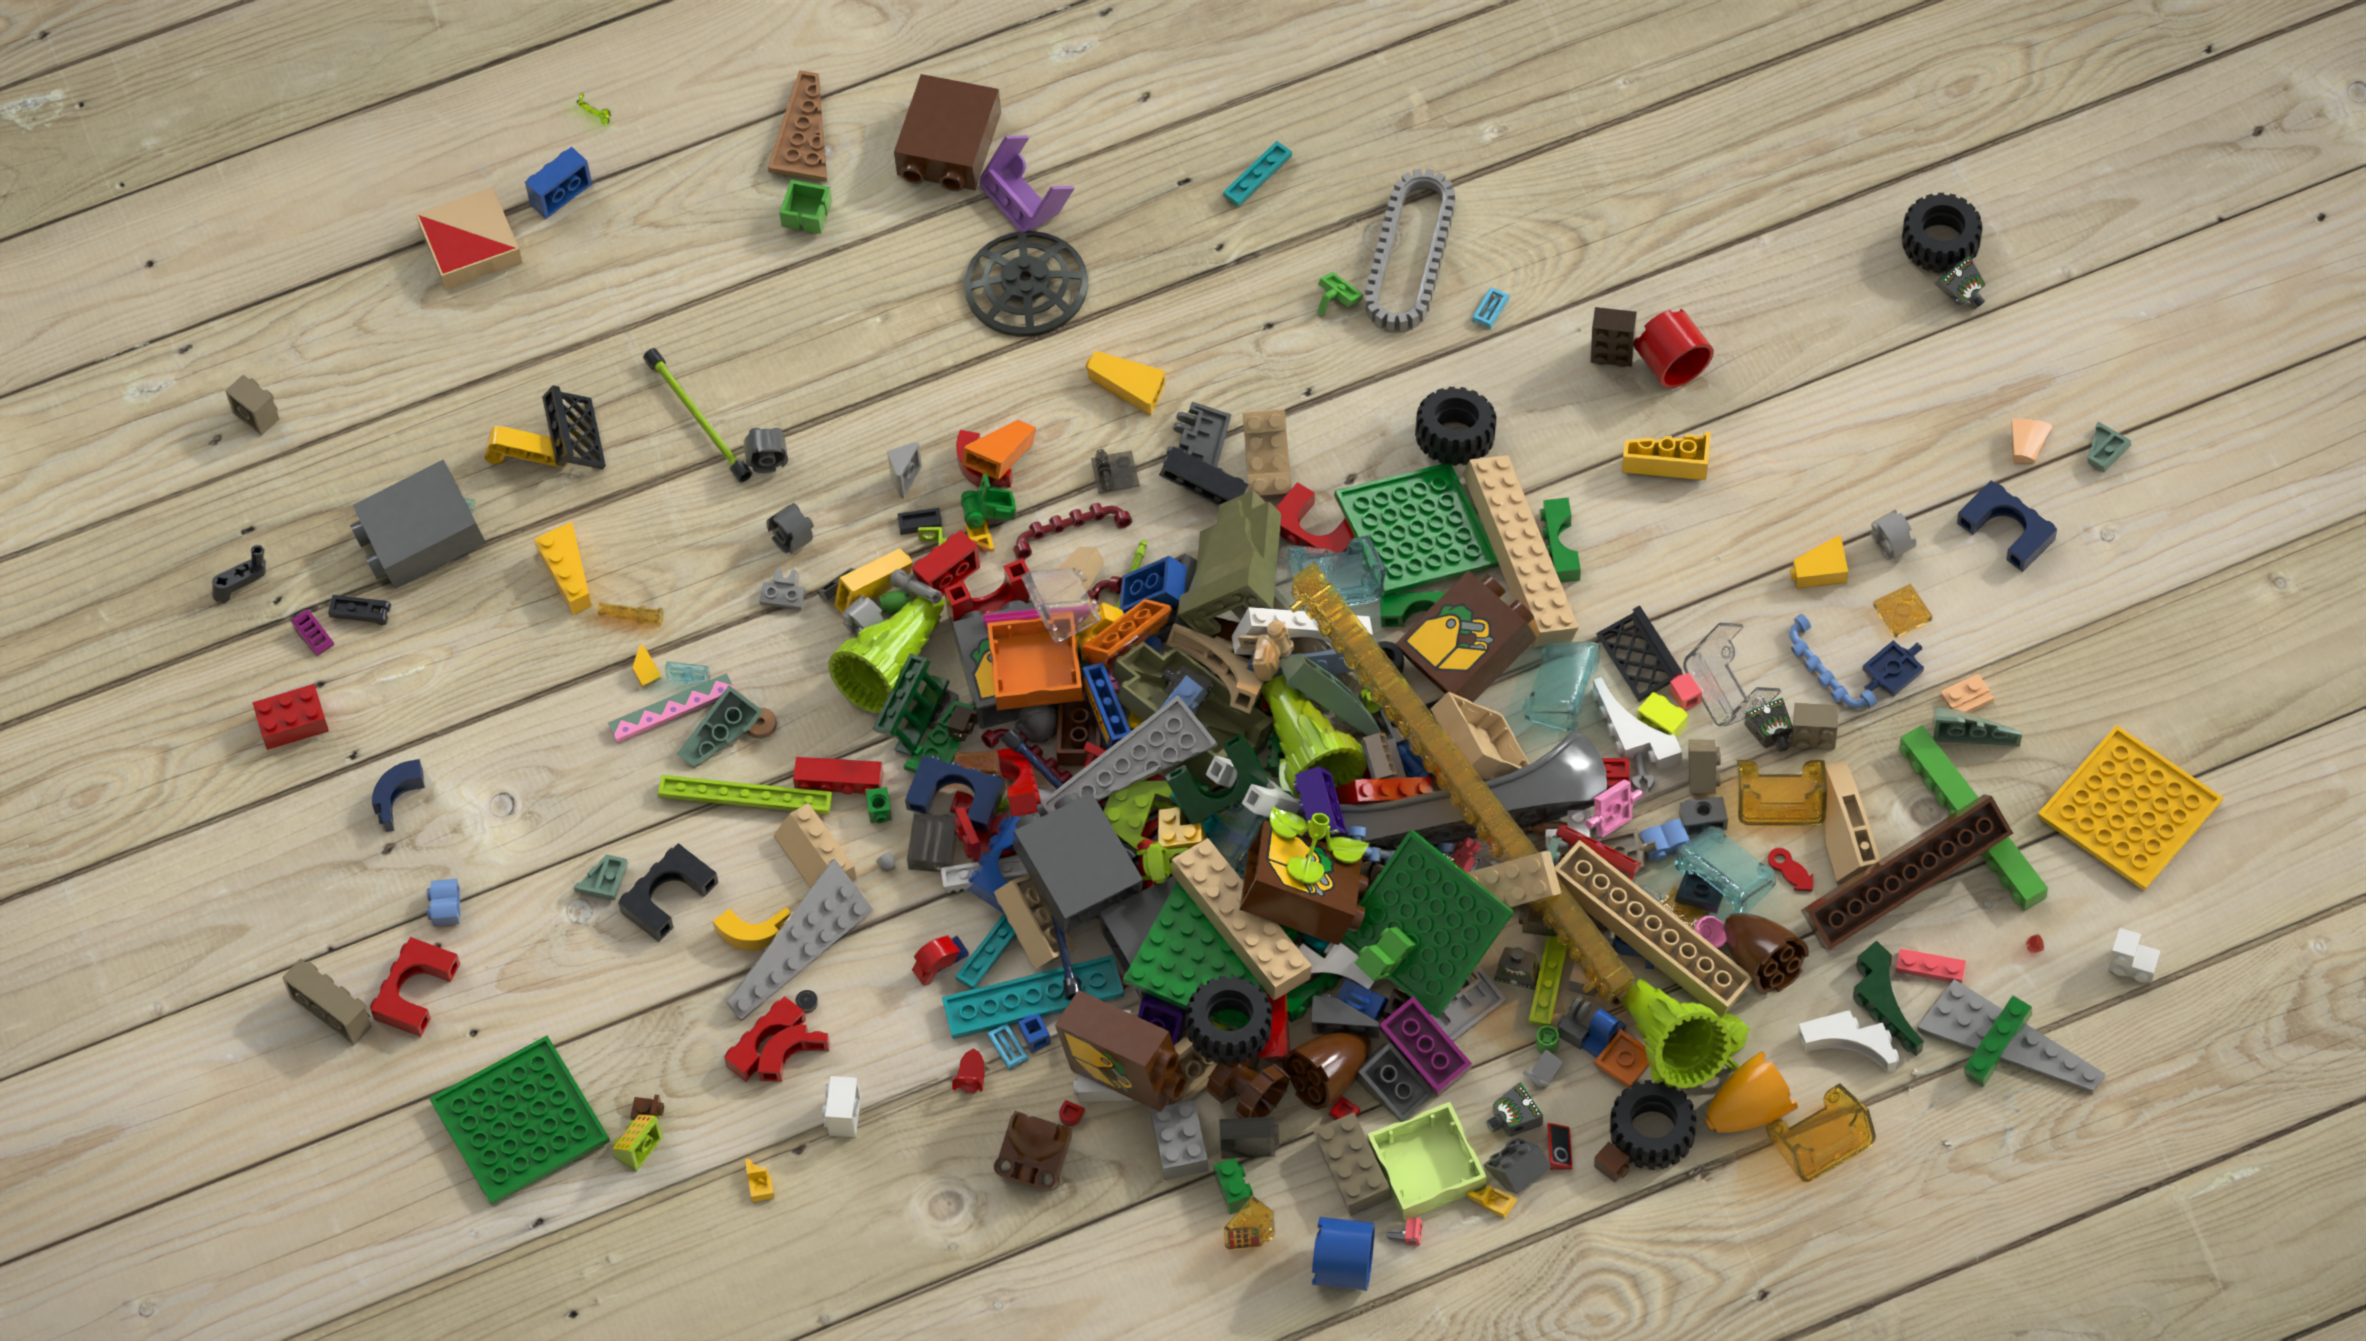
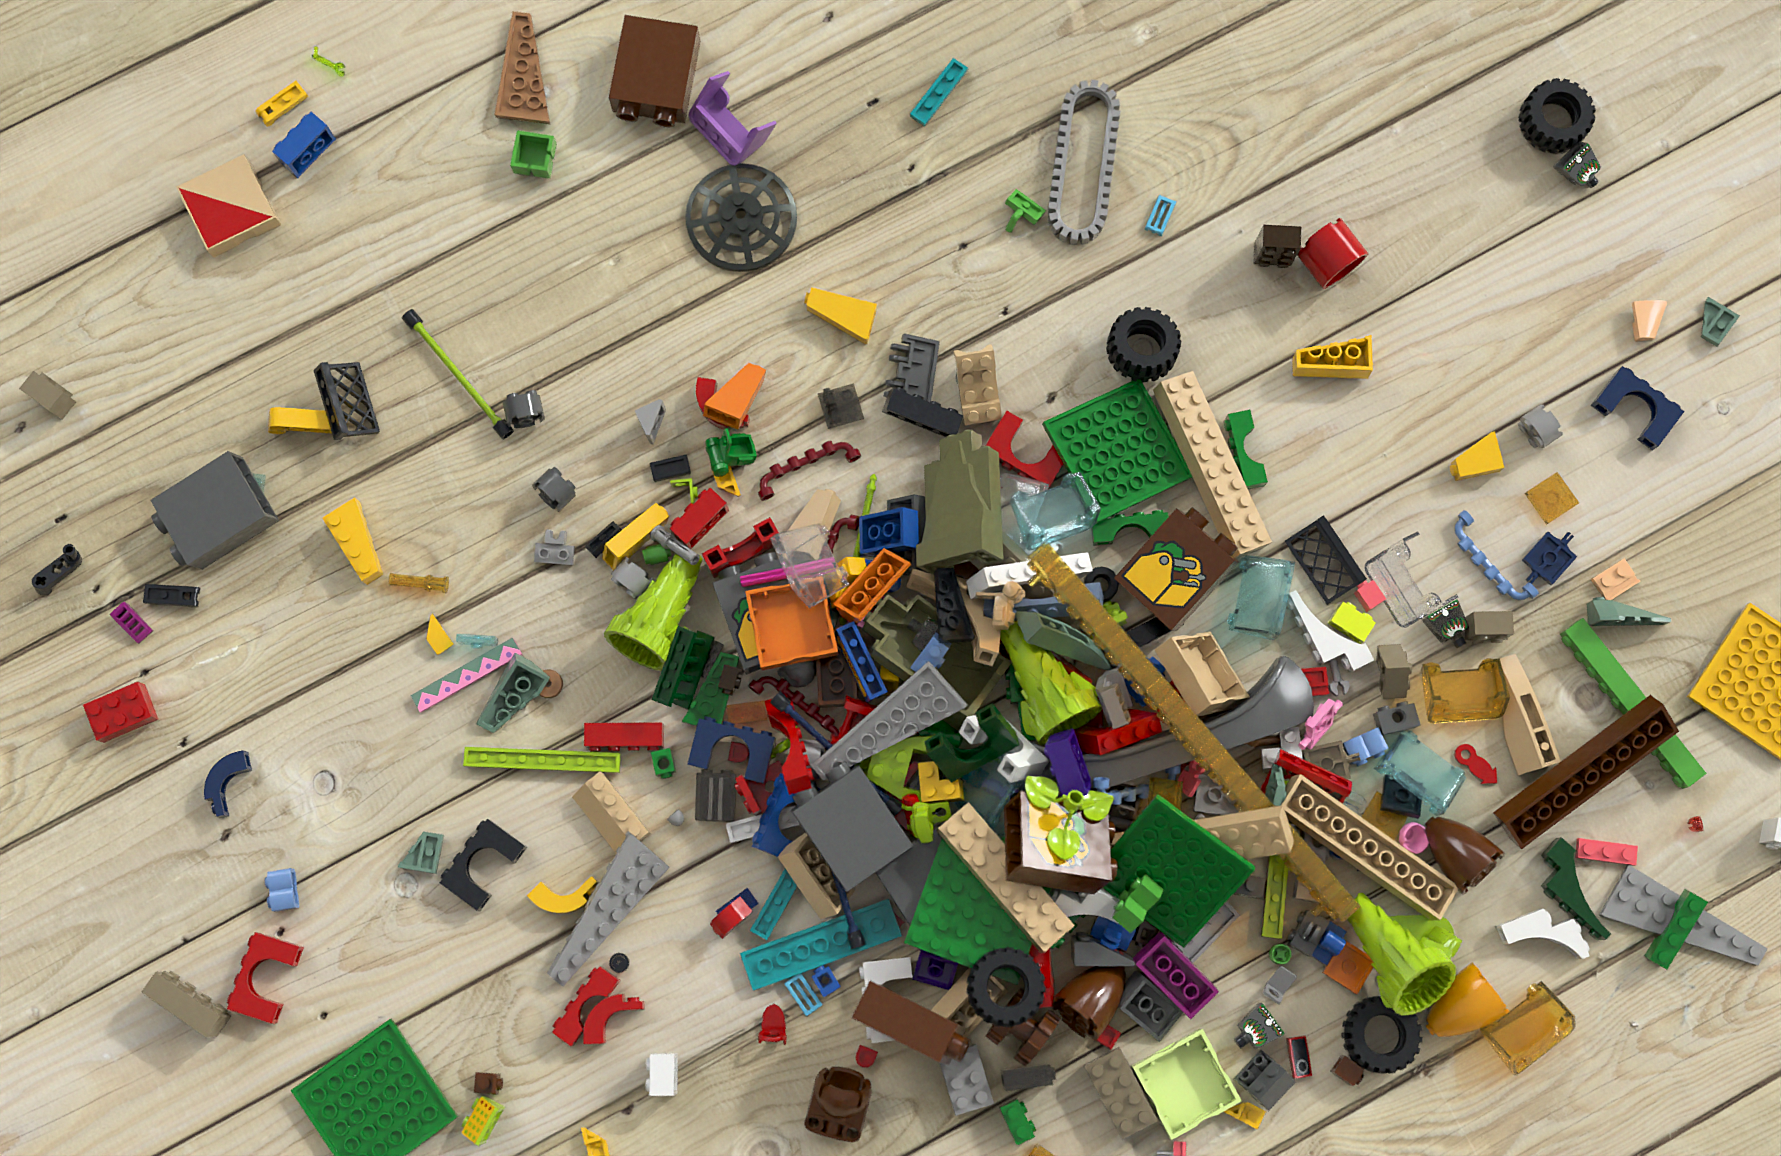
camera: 10 degrees left, 20 degrees up
none -> yellow plate [255,80,309,127]
none -> black wing [934,568,975,643]

